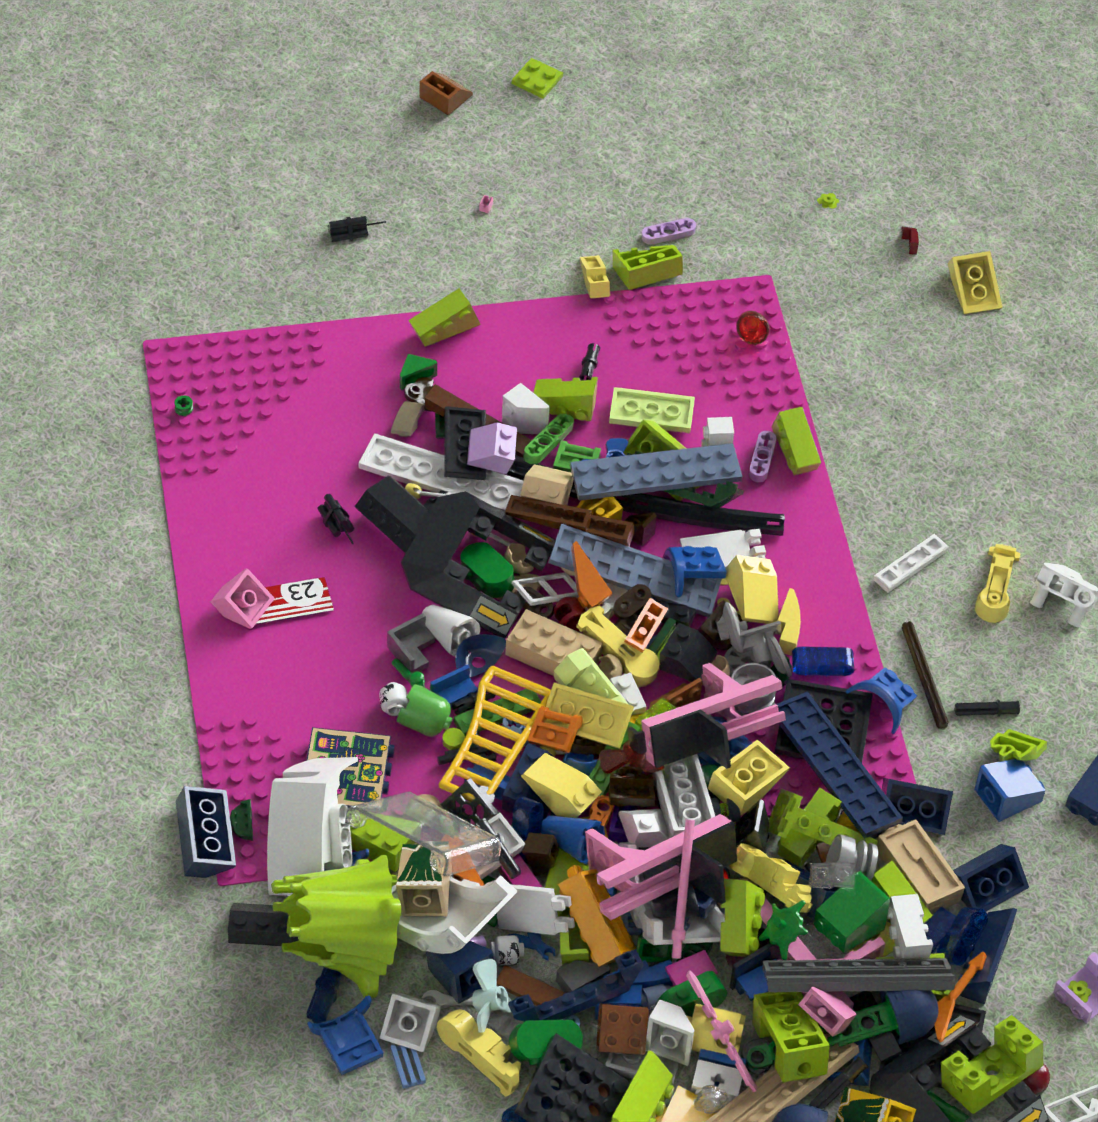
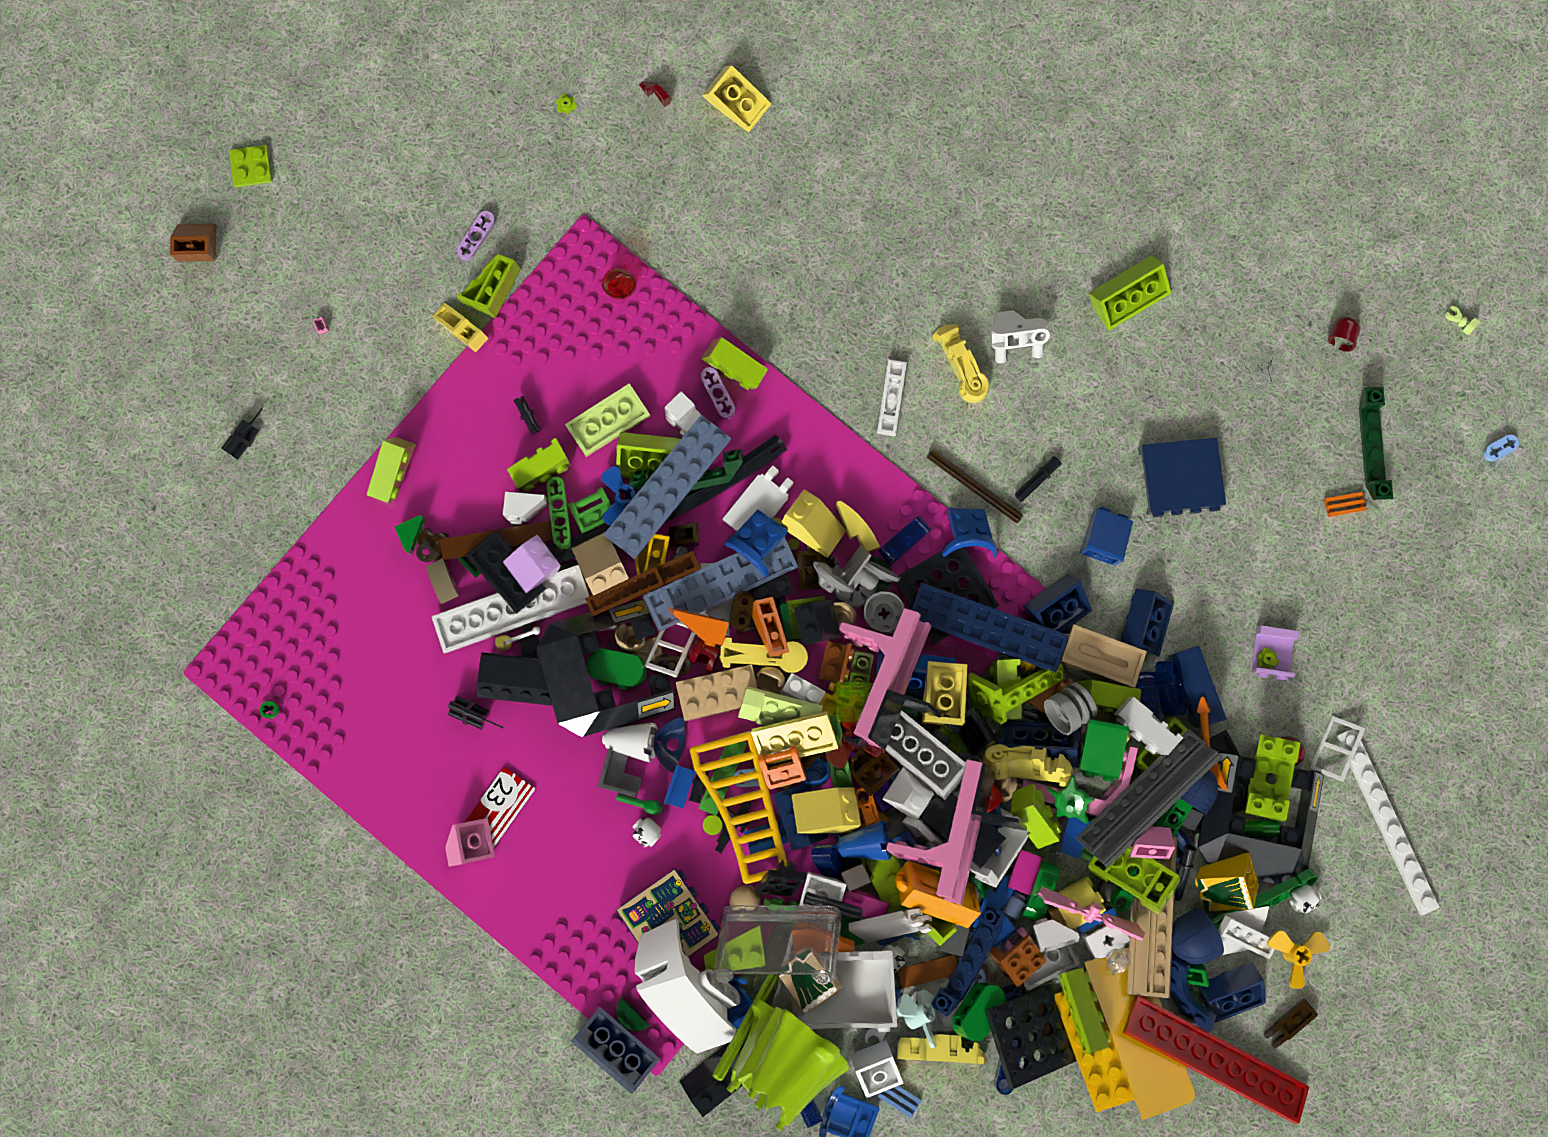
camera: 45 degrees left, 30 degrees up
bright green cylinder [397,684,453,737] -> none
bright pink bar [671,819,695,959] -> none
clear slope [809,862,856,888] -> none
lime plate [990,729,1047,762] -> none

